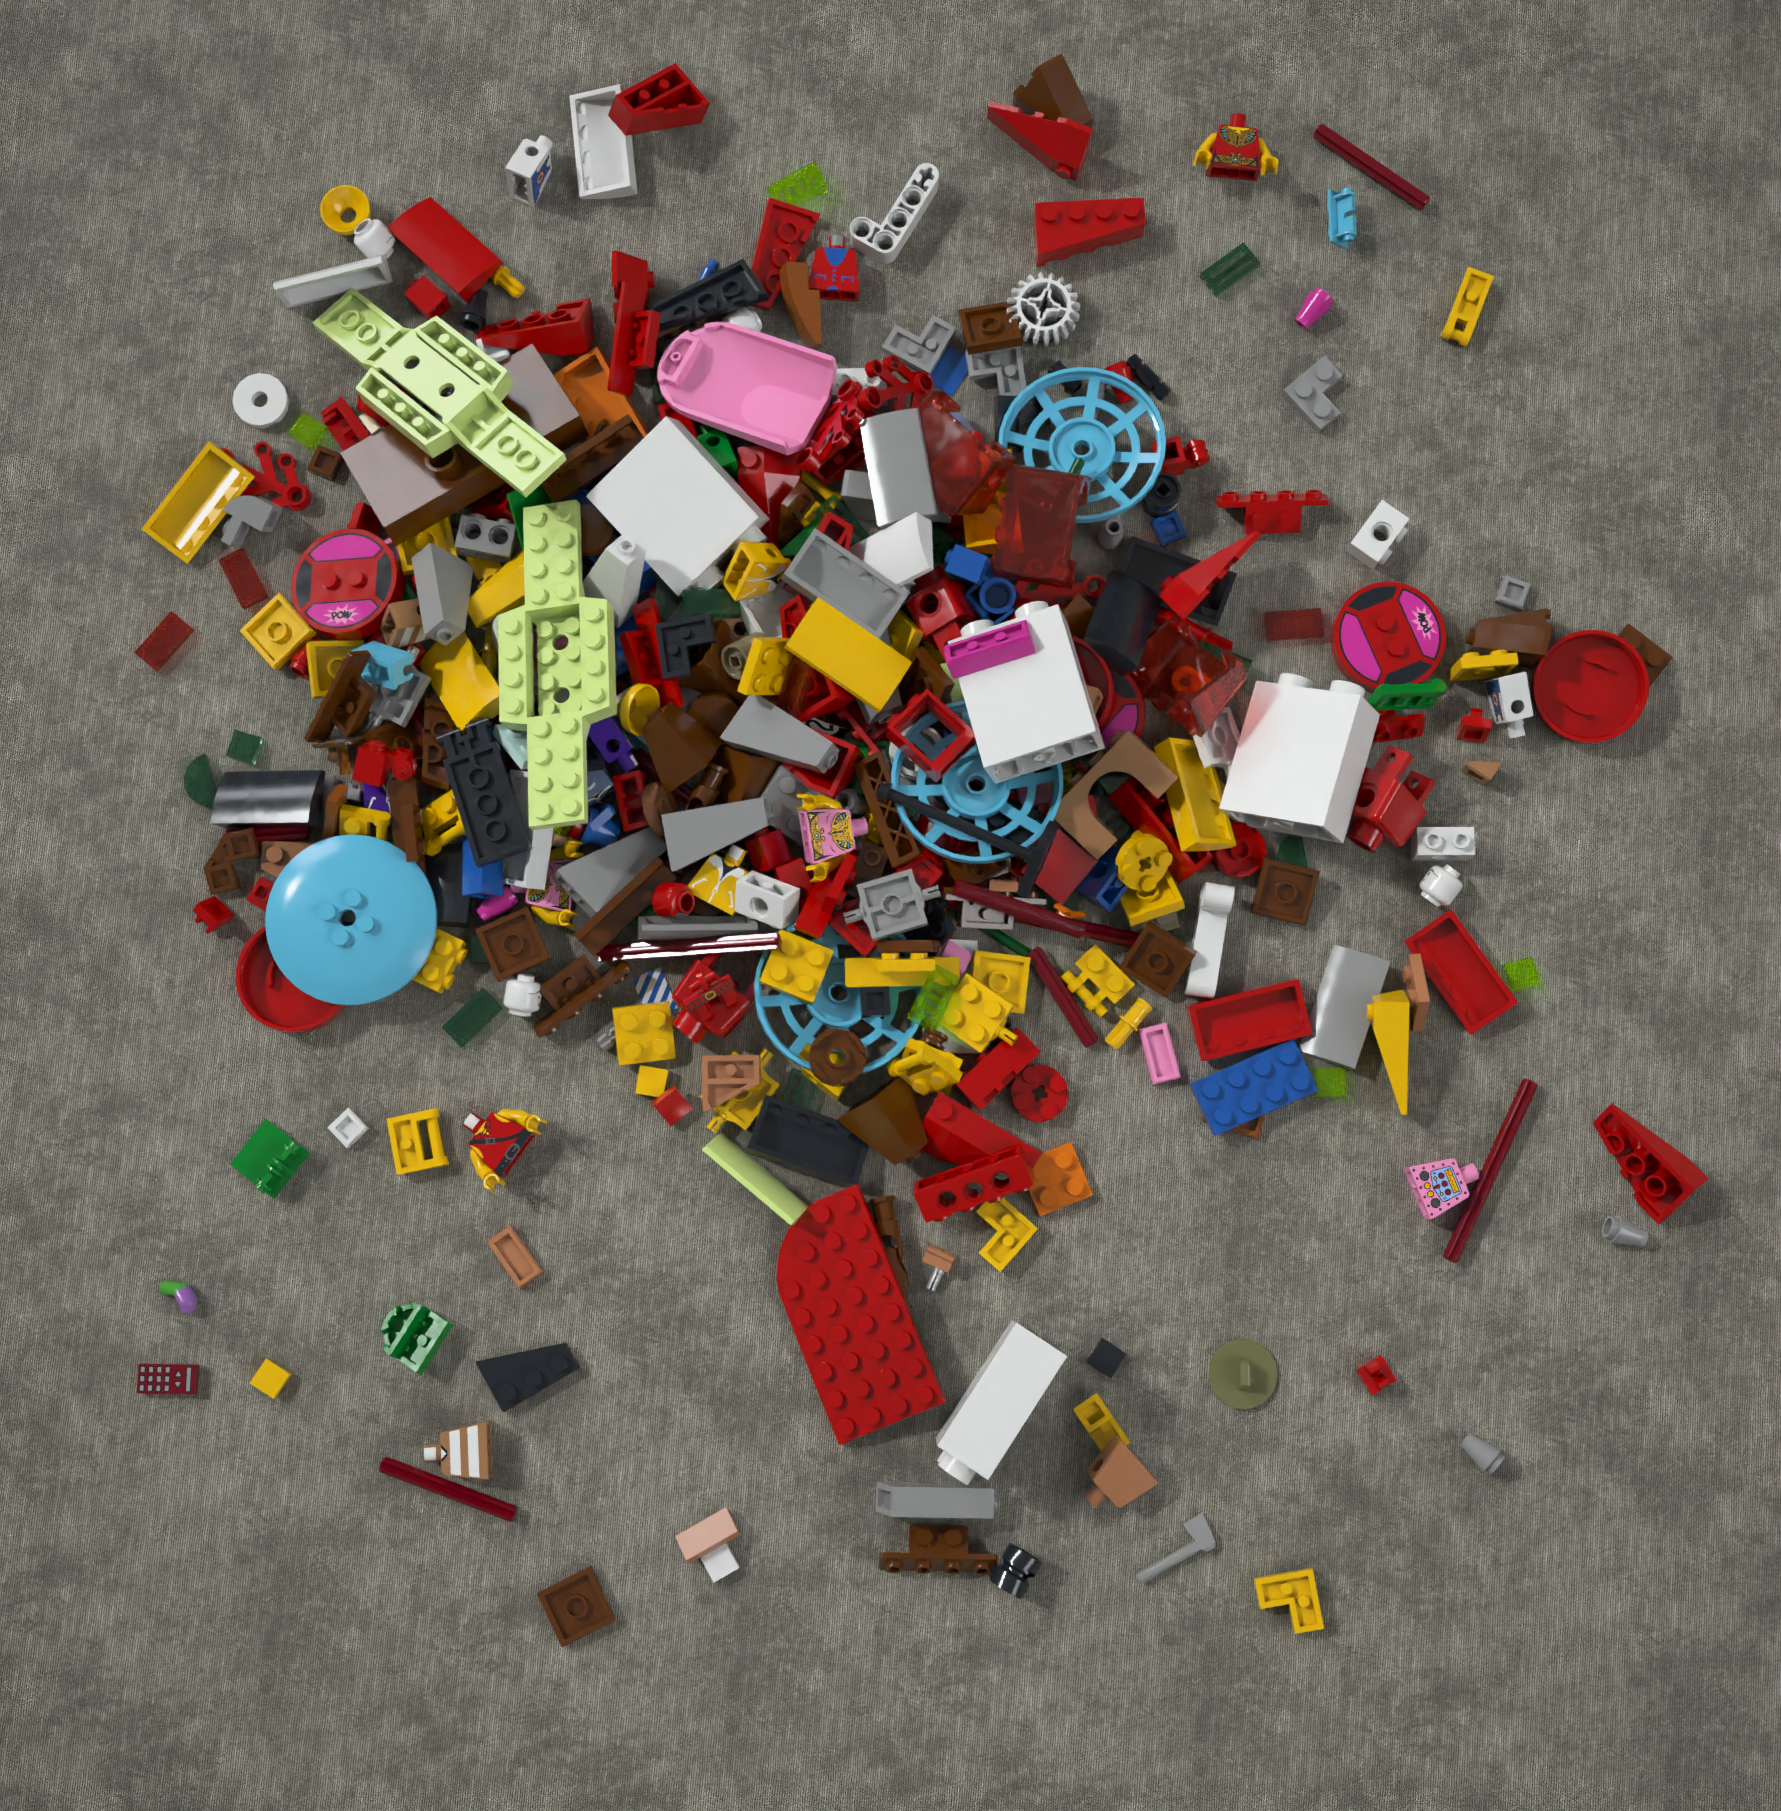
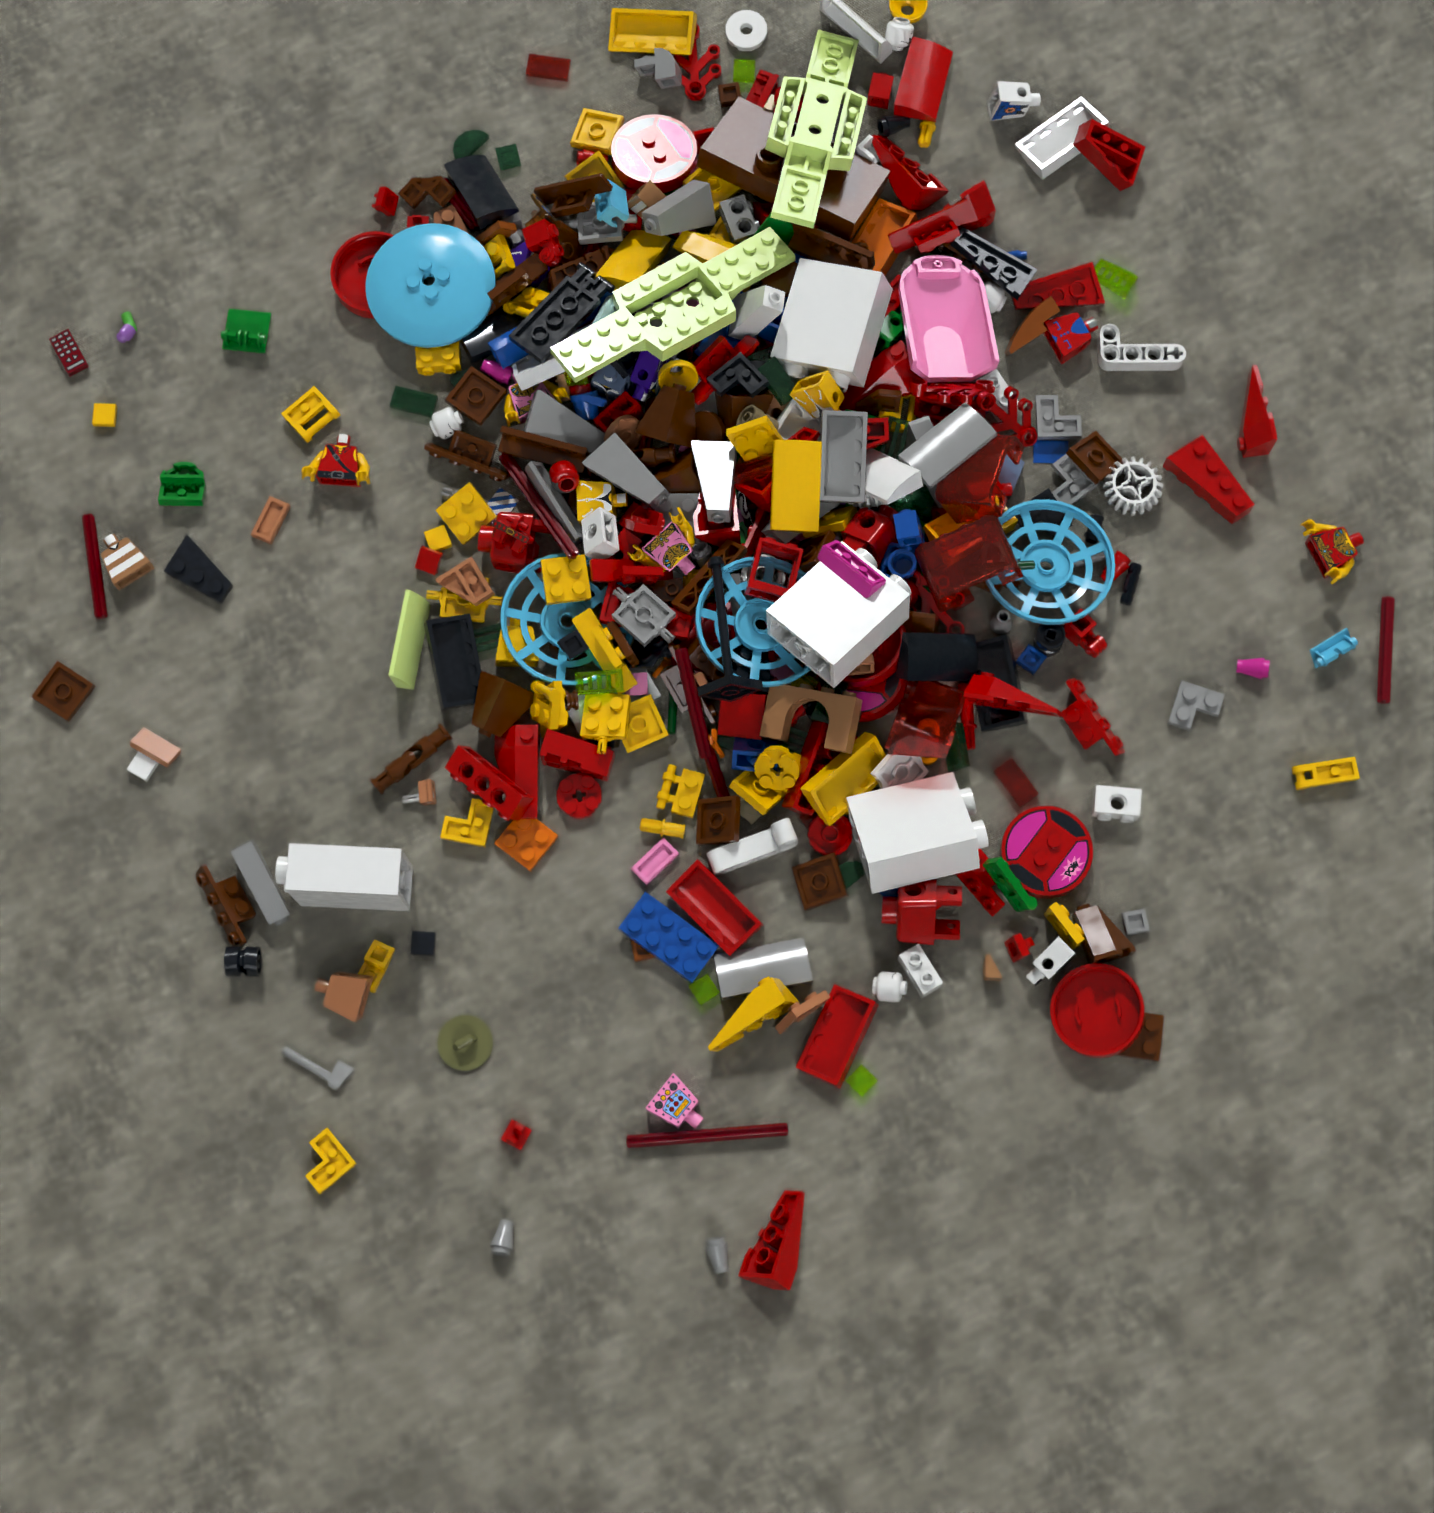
camera: 60 degrees right, 5 degrees down
clear red tile [218,548,269,610] -> none
white tile [327,1108,370,1148] -> none
red plate [777,1184,946,1445] -> none
reddish brown tile [808,1029,866,1087] -> none
reddish brown slope [1012,53,1093,128] -> none
dark red axle [1027,947,1098,1048] -> none
clear green tile [1200,242,1260,297] -> none
none -> red bracket [622,509,665,536]

